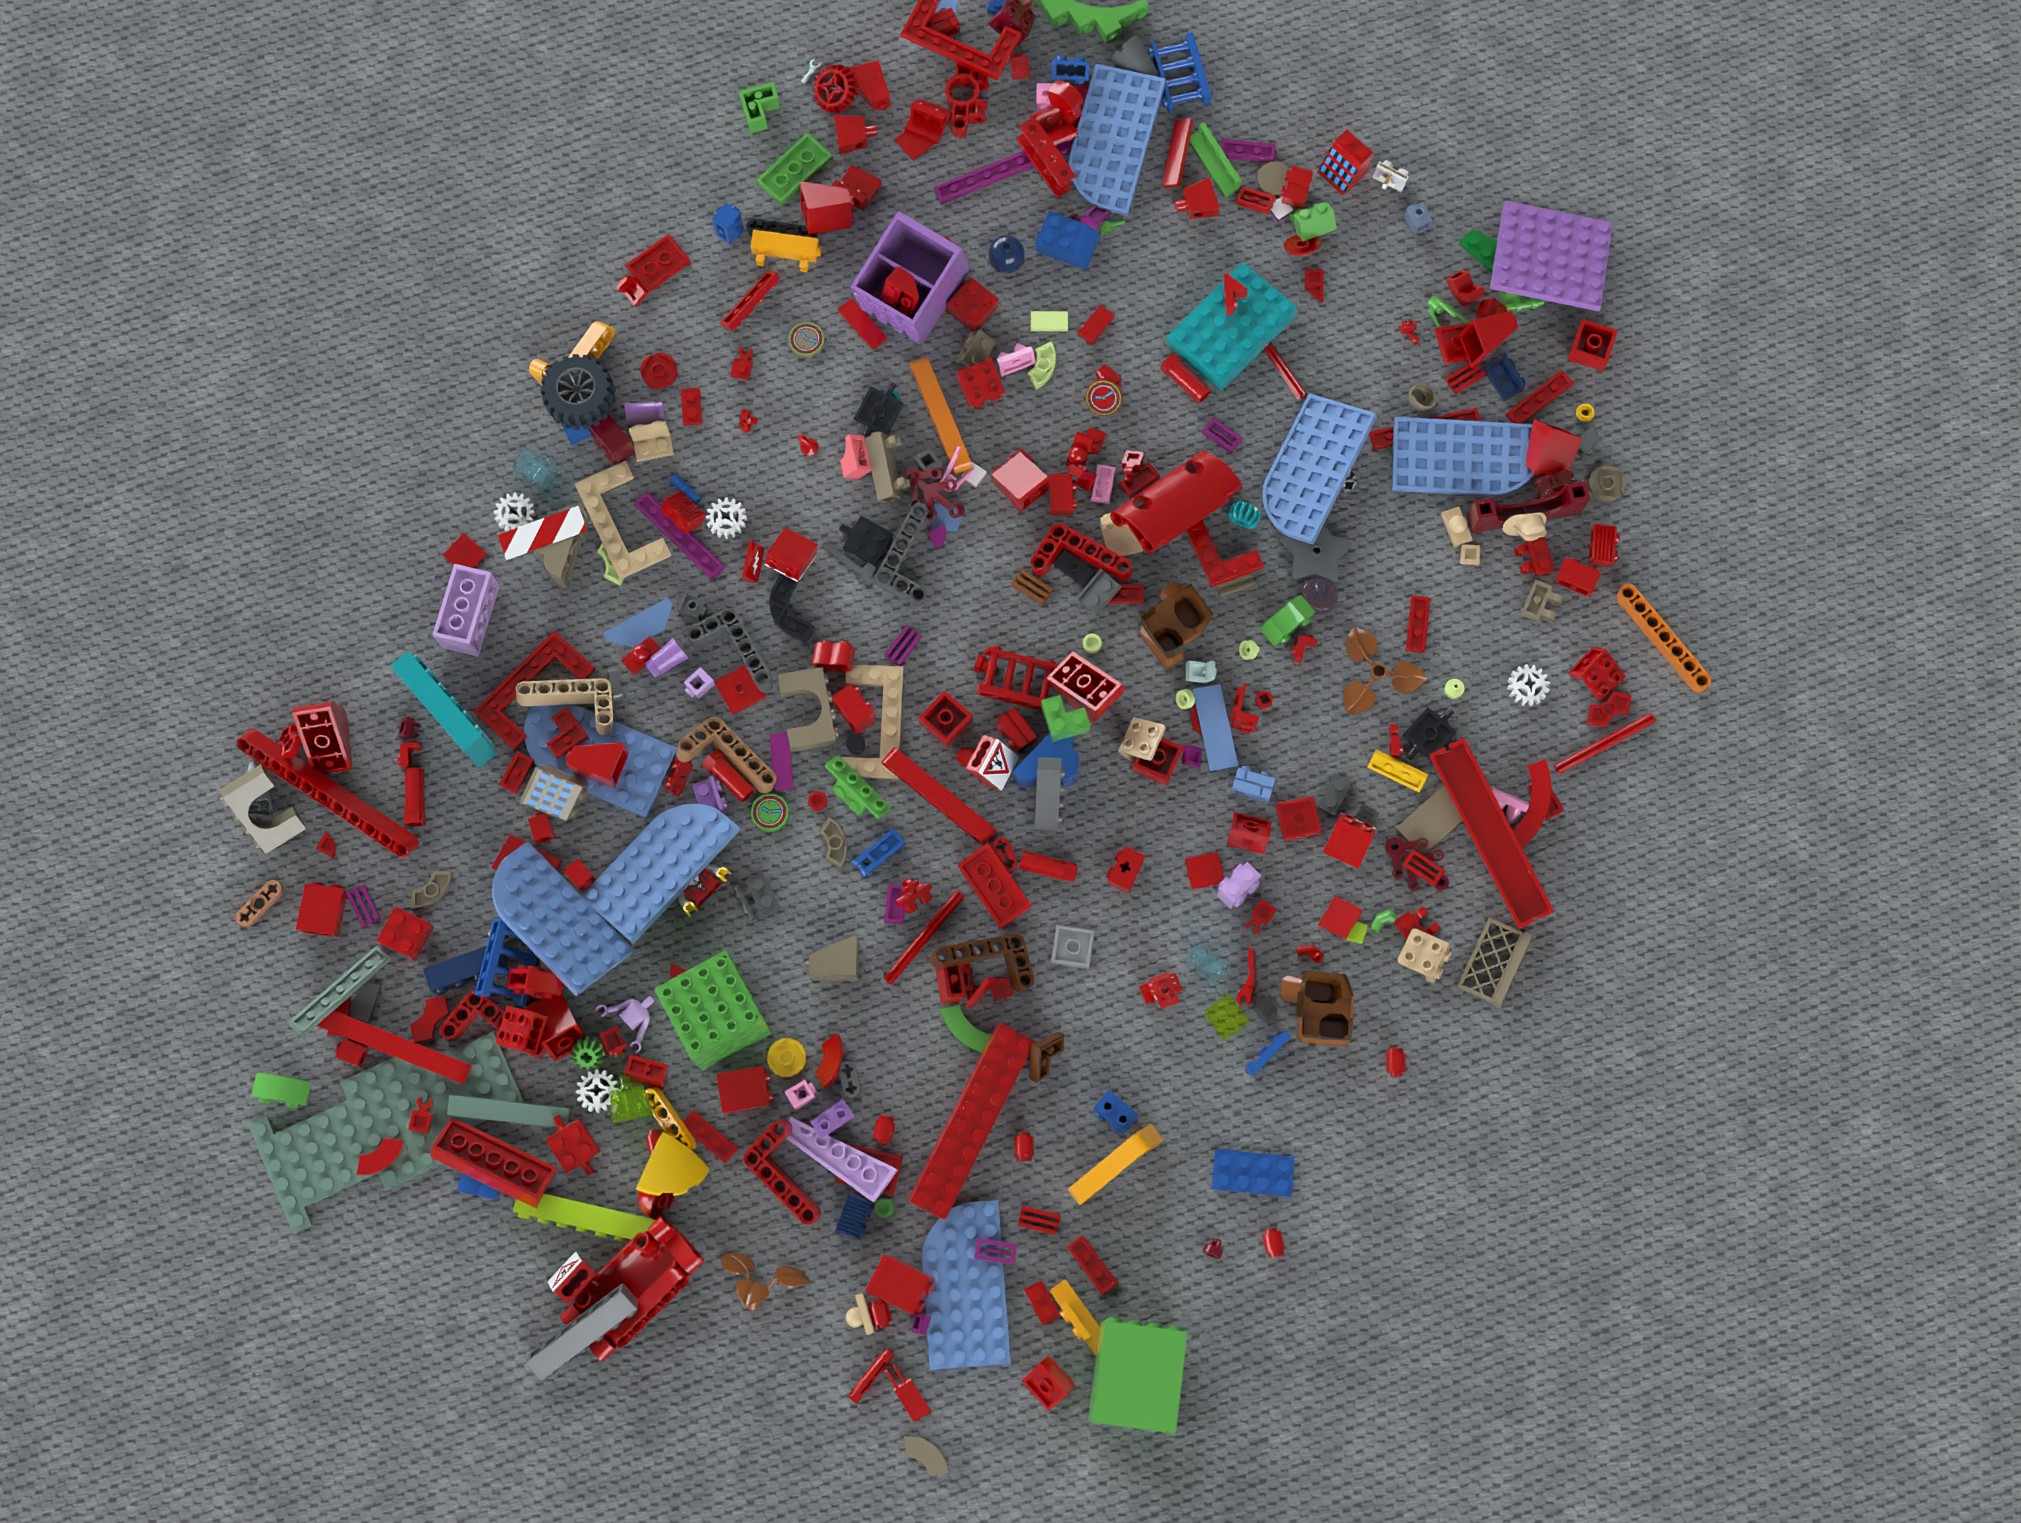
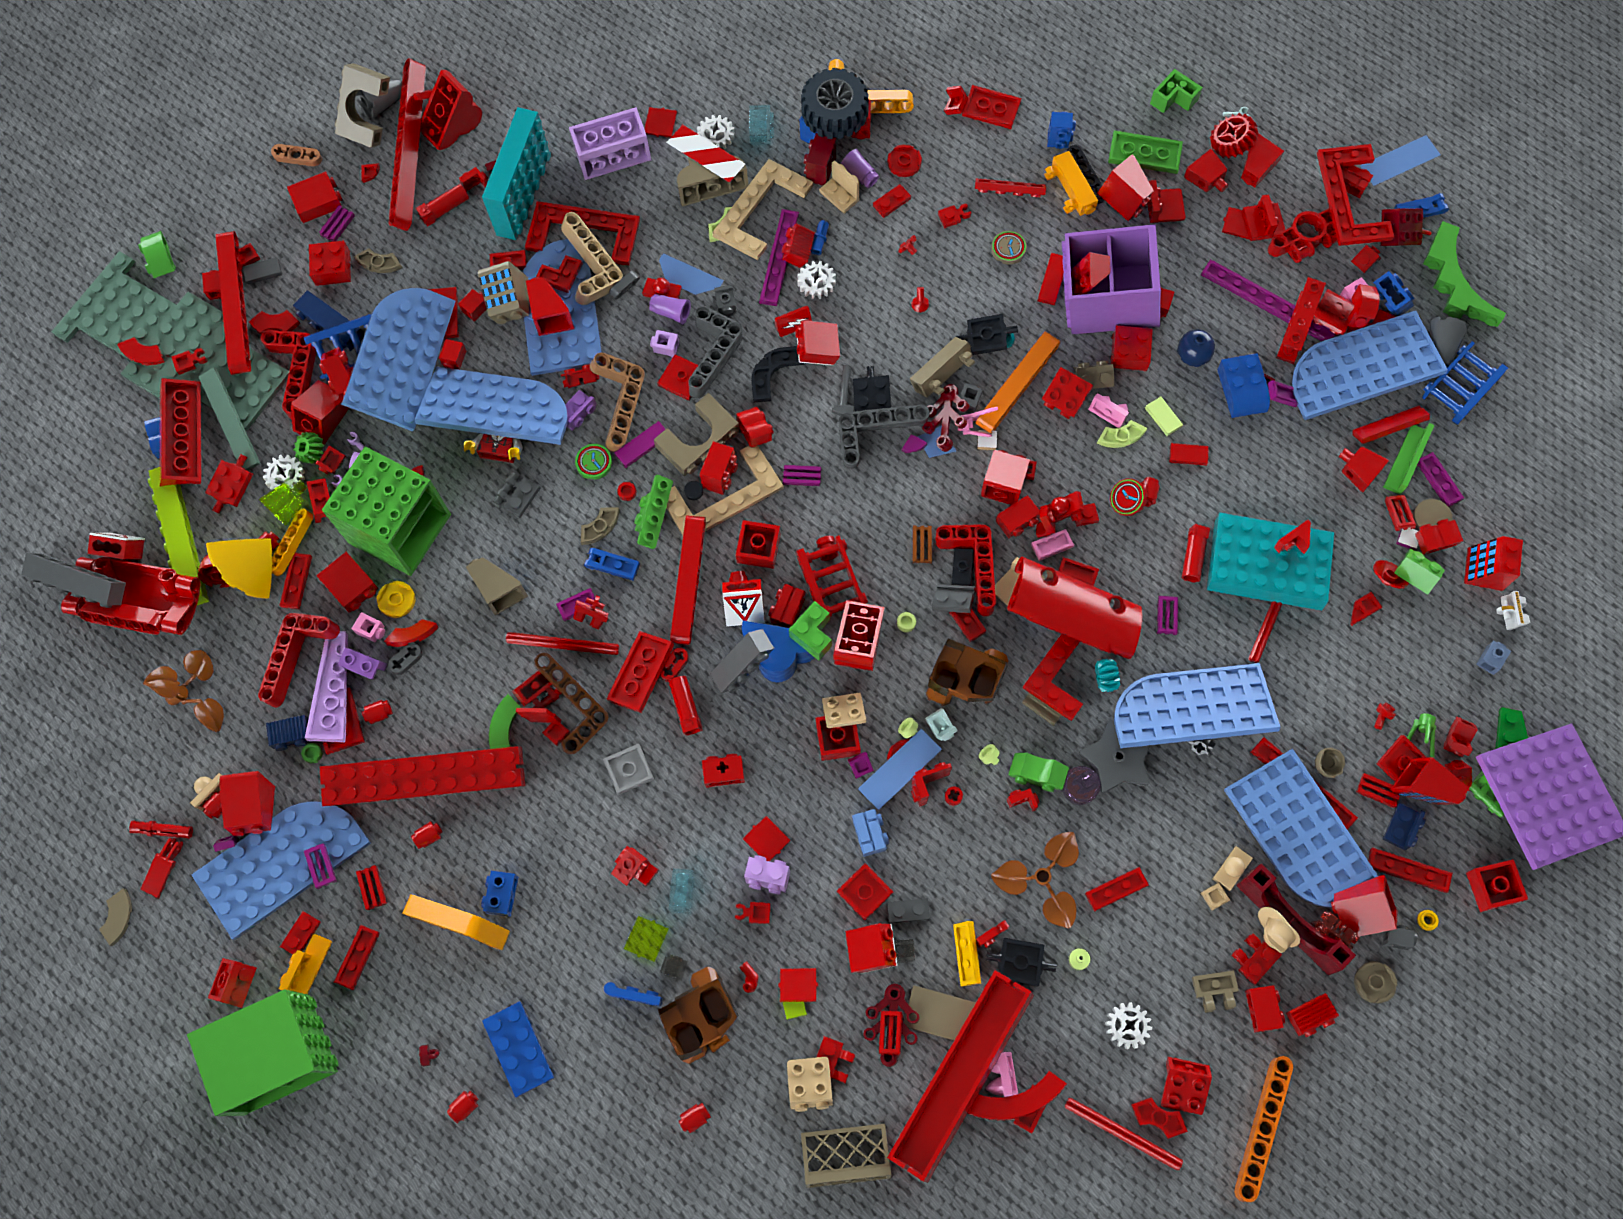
camera: 60 degrees right, 5 degrees down
sand green tile [288,946,391,1037] -> none
red brick [495,1006,547,1055] -> none
red piece [701,749,755,803] -> none
coral arch [840,434,872,479] -> none
reddish brown brick [1029,1032,1064,1083] -> none
bright green hand [1101,220,1125,234] -> none
red plate [1122,450,1145,482] -> none
red bracket [1227,812,1272,854] -> none
red arm [1236,947,1257,1007] -> none
bright green arm [1370,909,1397,933] -> none

